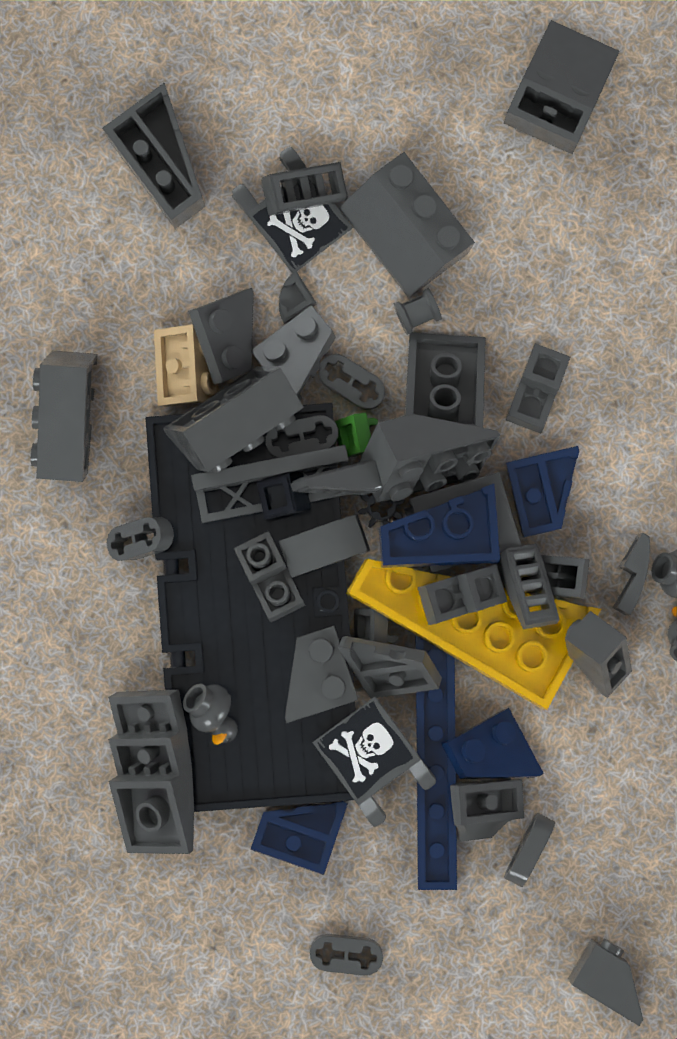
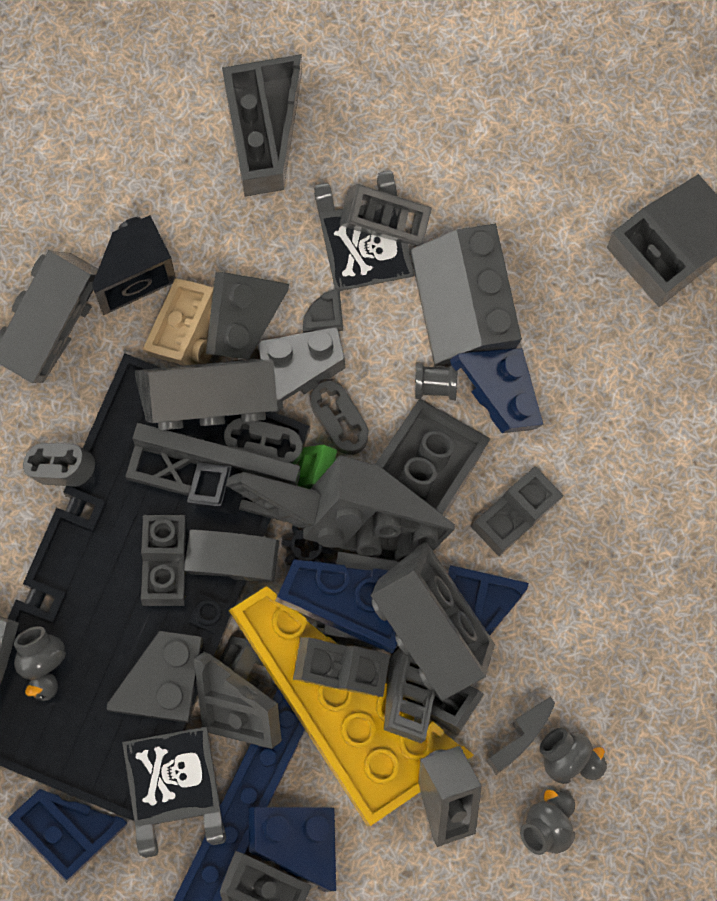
camera: 20 degrees right, 10 degrees down
none -> black slope [92,215,176,316]
none -> dark grey slope [371,542,495,701]
none -> dark blue wing [450,348,544,434]

